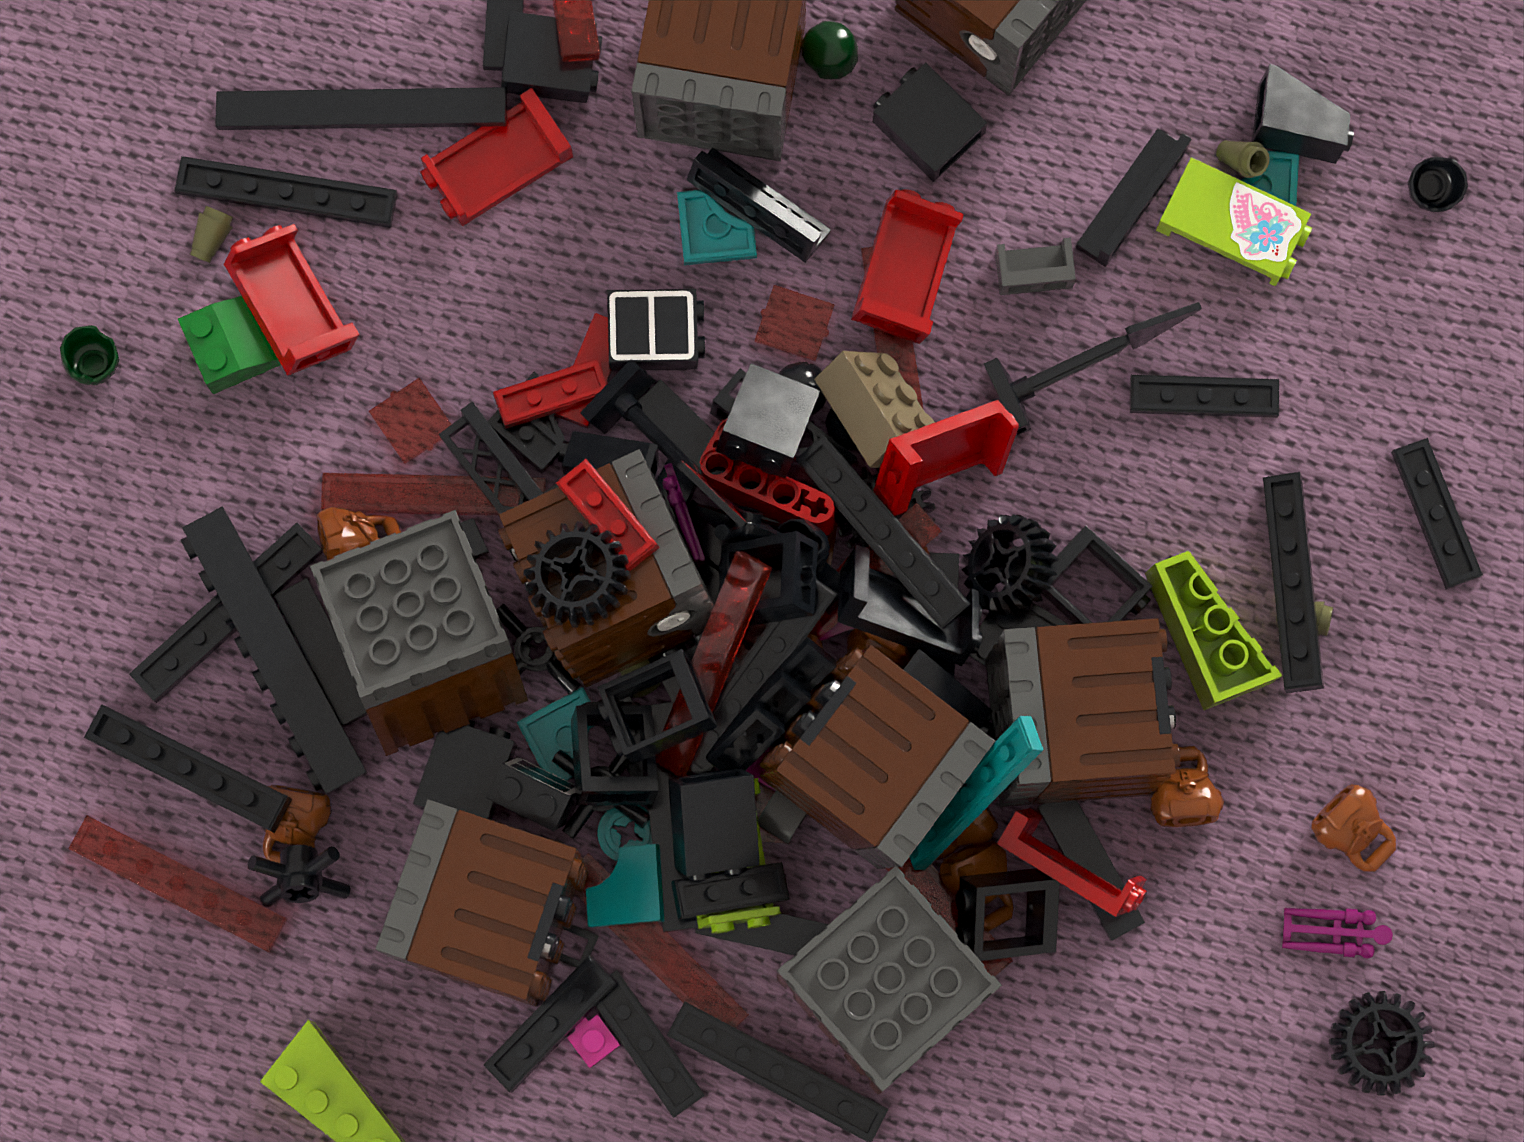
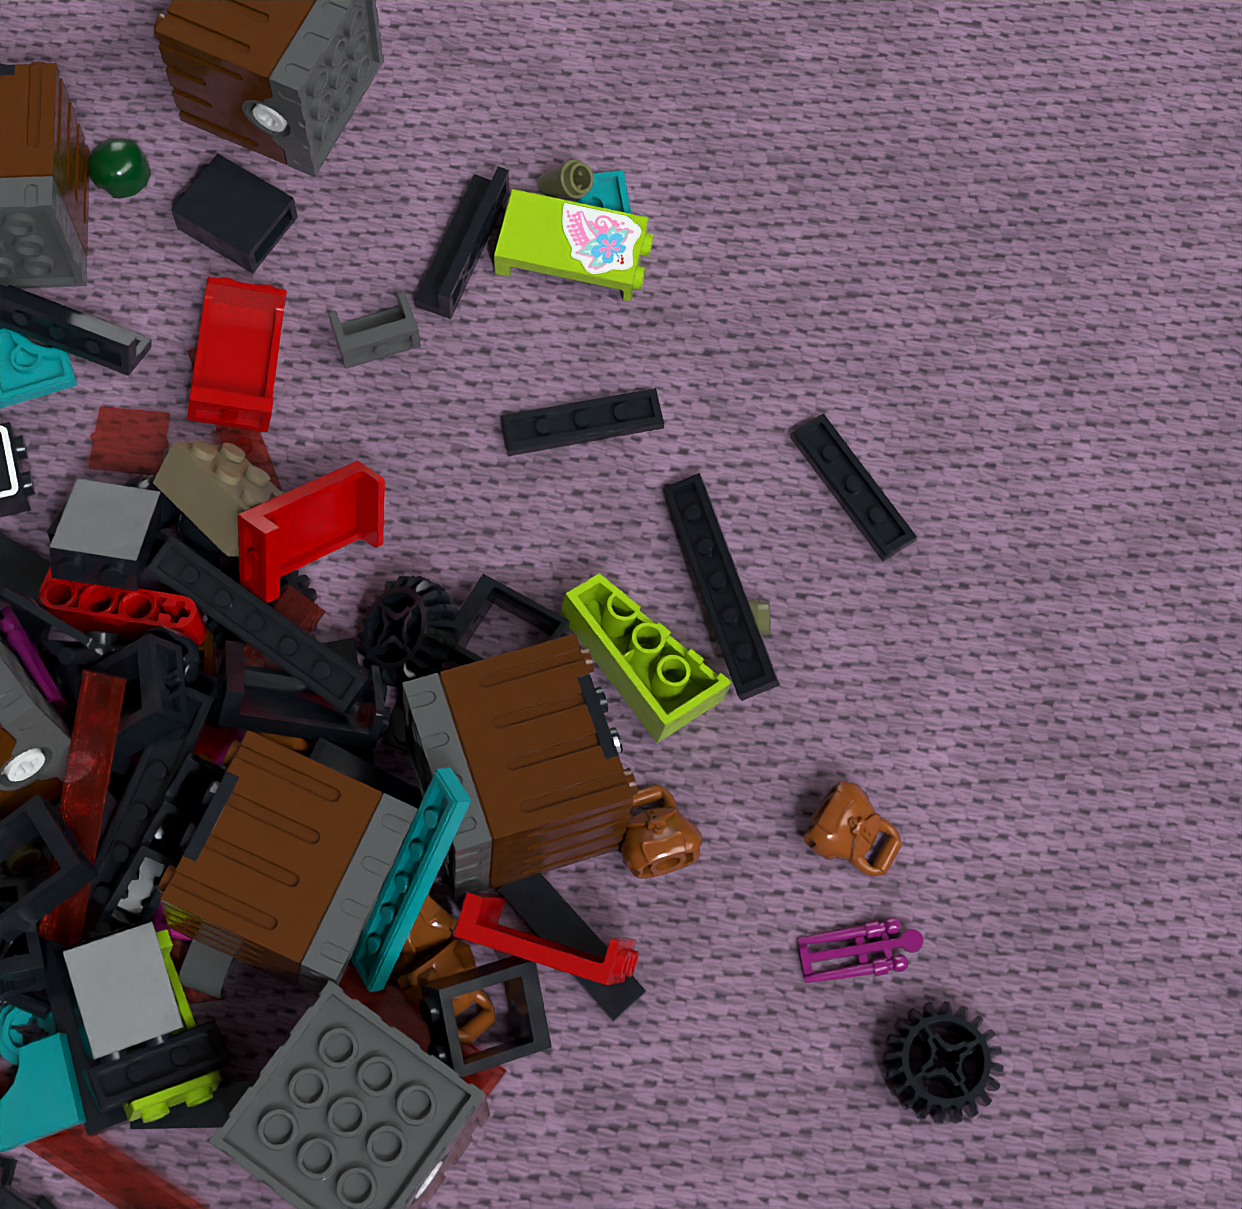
camera: 20 degrees left, 10 degrees down
black piece [984,302,1202,435] -> none
slope [1252,64,1354,164] -> none
black hair [1407,157,1468,212] -> none

